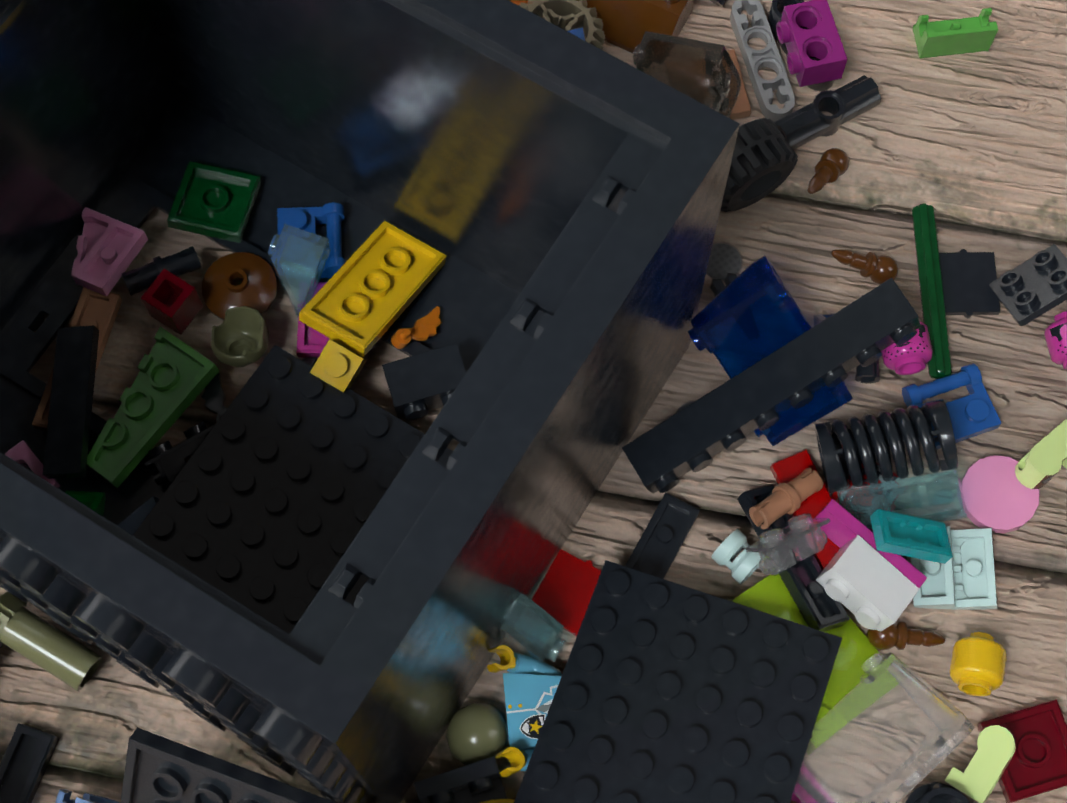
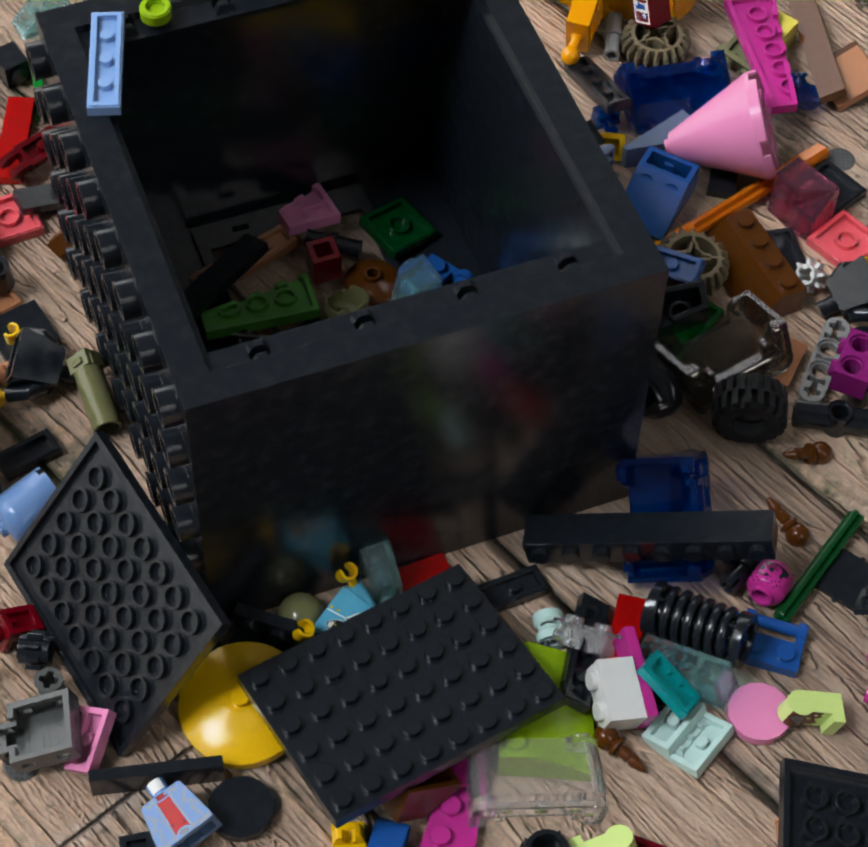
camera: 35 degrees right, 15 degrees down
nougat pin [749,468,823,529] -> none
yellow head [949,632,1007,696] -> none

